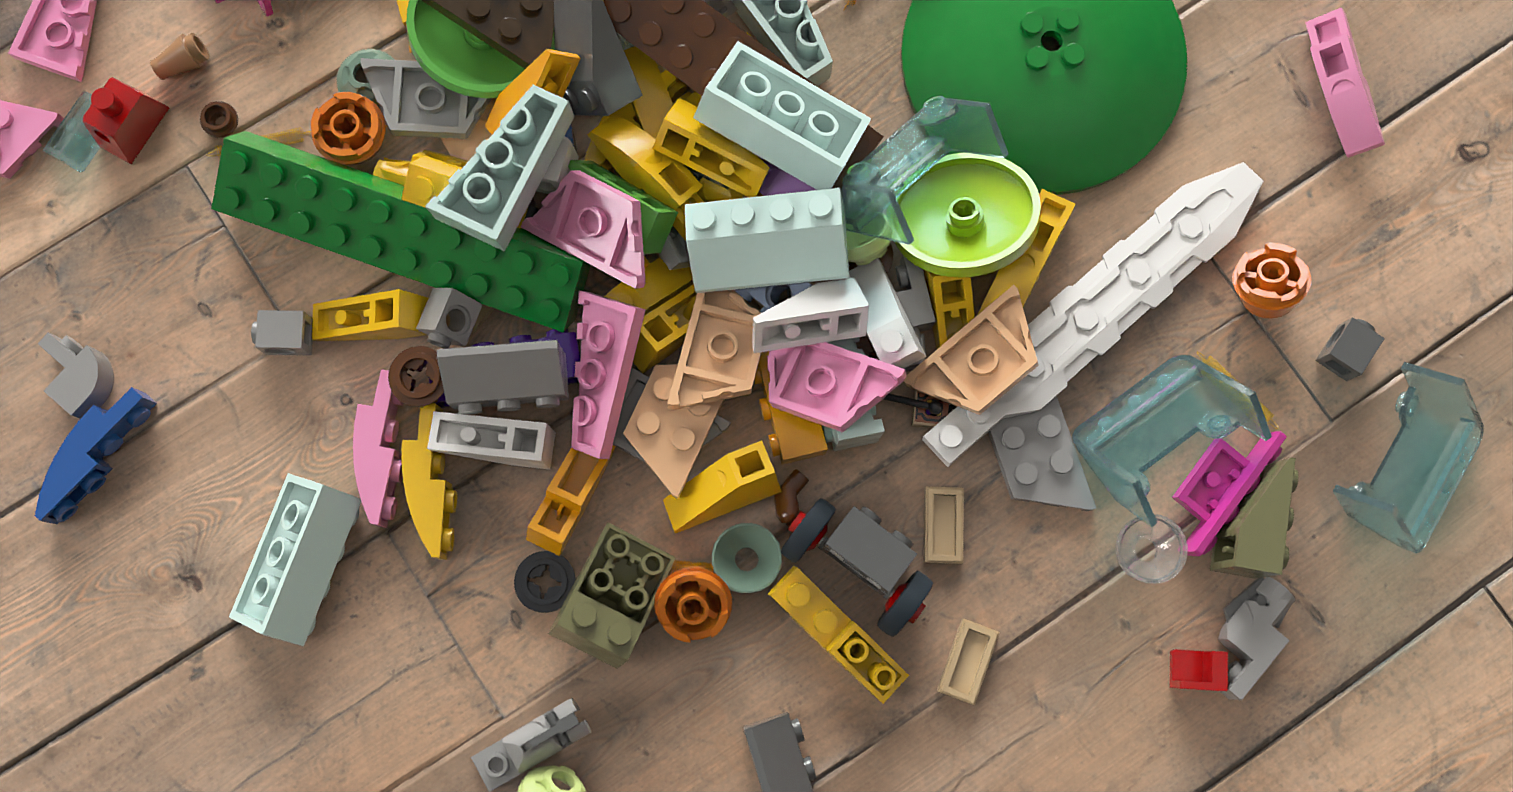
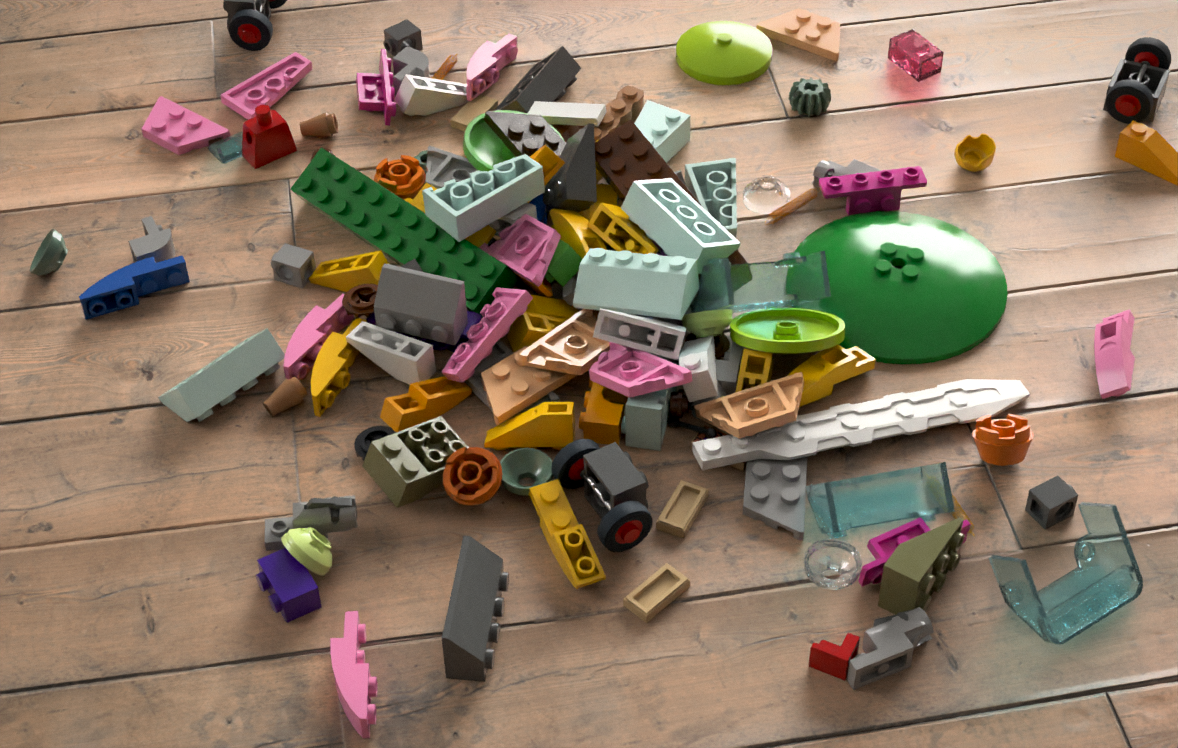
camera: 30 degrees right, 35 degrees down
none -> medium nougat cone [263,377,308,417]

